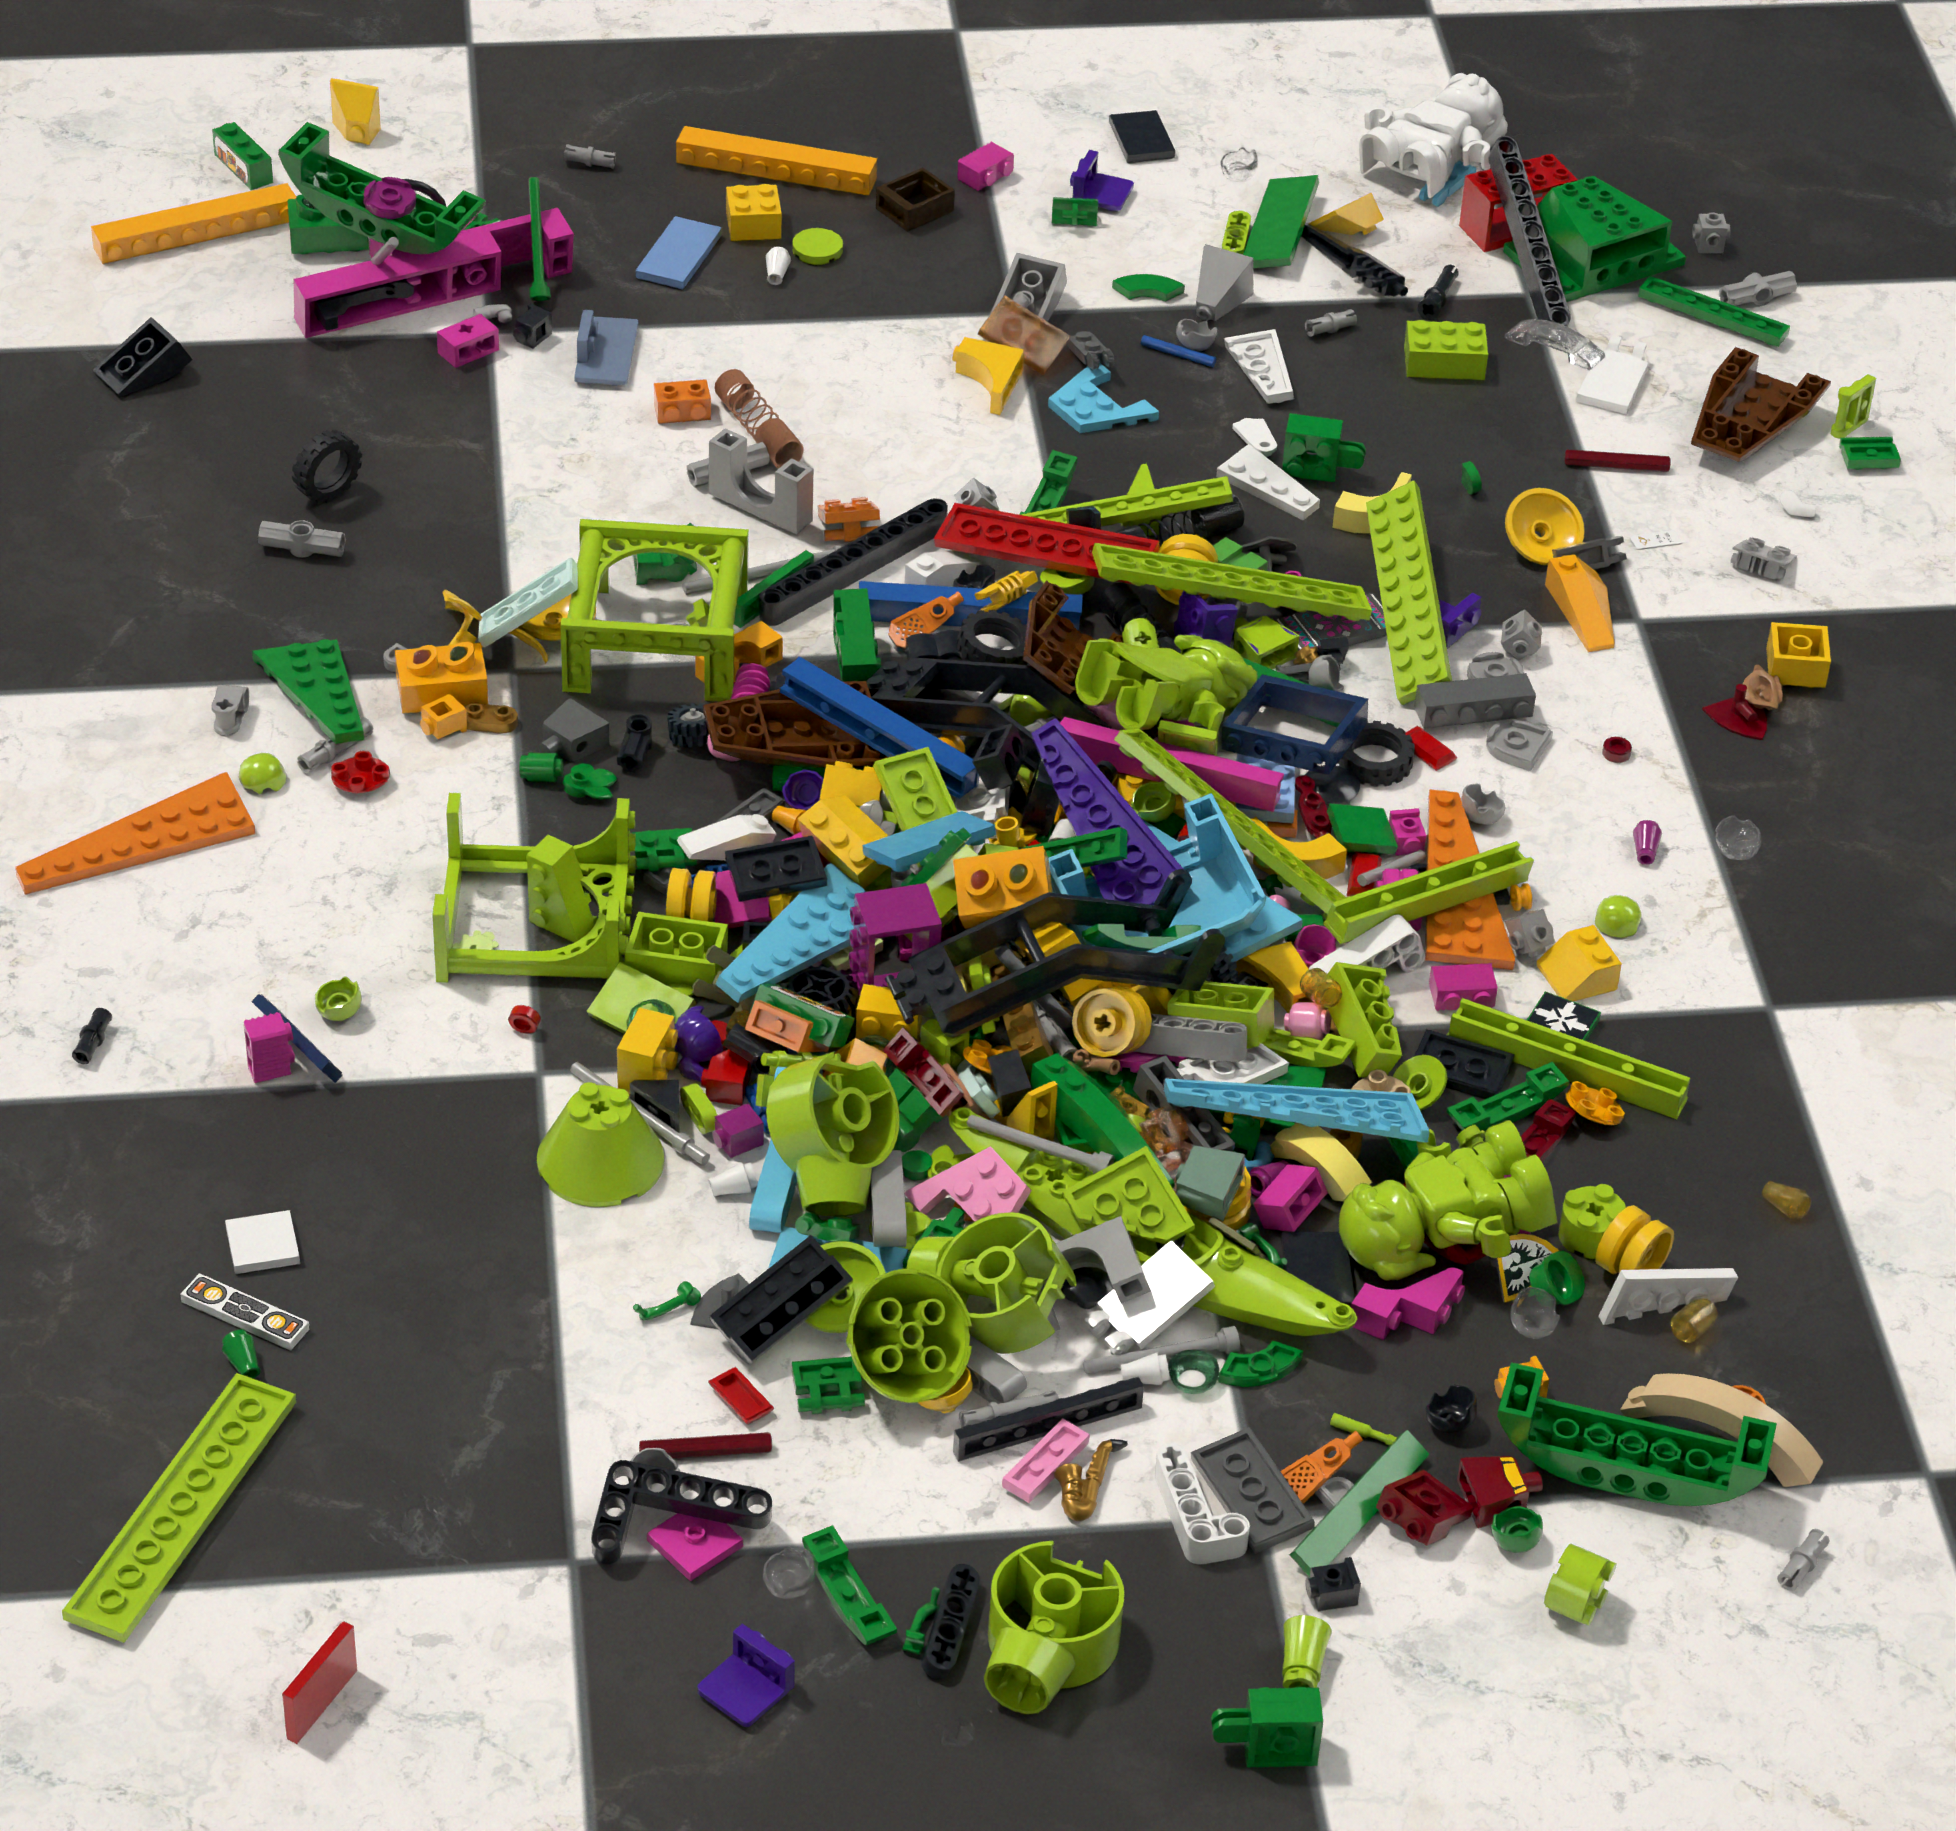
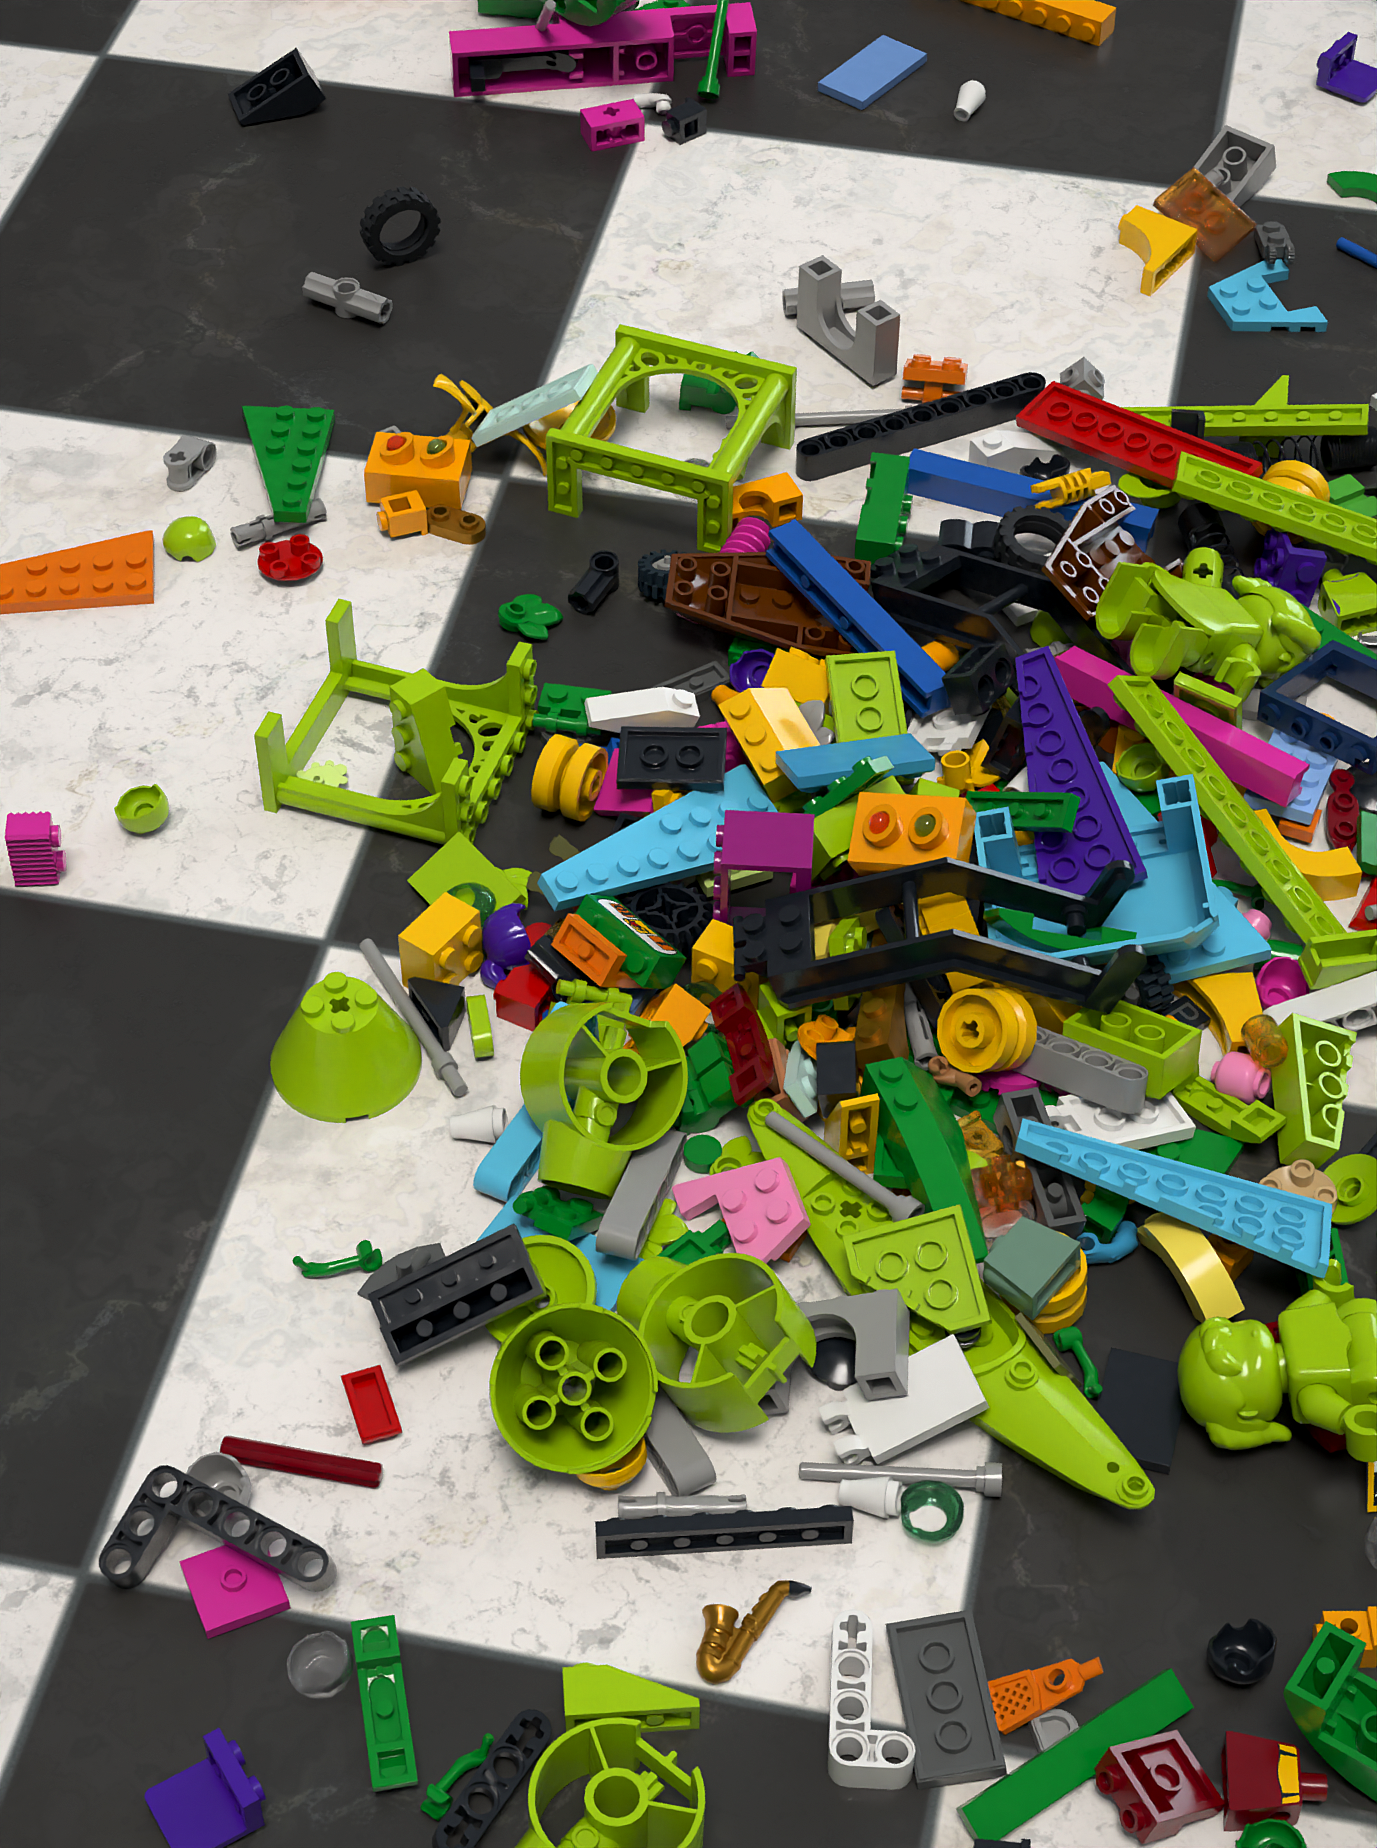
camera: 20 degrees right, 5 degrees up
dark blue tile [251,994,343,1083] -> none
red tile [508,1005,541,1034] -> none
green brick [519,752,564,782] -> none
dark grey torso [539,698,610,762] -> none
sand blue bracket [574,310,638,386] -> none
lime brick [625,912,728,986] -> none
orange brick [654,379,711,424] -> none
magenta brick [713,1103,764,1158] -> none
nougat piece [714,369,804,468] -> none
yellow brick [726,184,782,241] -> none
green plate [734,550,814,628] -> none
green plate [791,1356,865,1414] -> none
lime tile [793,228,843,265] -> none
dark brown window [876,167,955,232] -> none
orange piece [888,592,964,649] -> none
dark pink brick [957,141,1014,191] -> none
bright pink plate [1002,1419,1090,1503] -> none
green slope [1019,450,1078,515] -> none
green hips [1051,197,1098,226] -> none
green tile [1218,1341,1303,1387] -> none
magenta cone [1250,1160,1290,1197] -> none
dark pink brick [1253,1164,1328,1232] -> none
lime piece [1330,1413,1397,1445] -> none
dark pink arch [1351,1268,1465,1340] -> none
none -> lime slope [562,1662,700,1733]

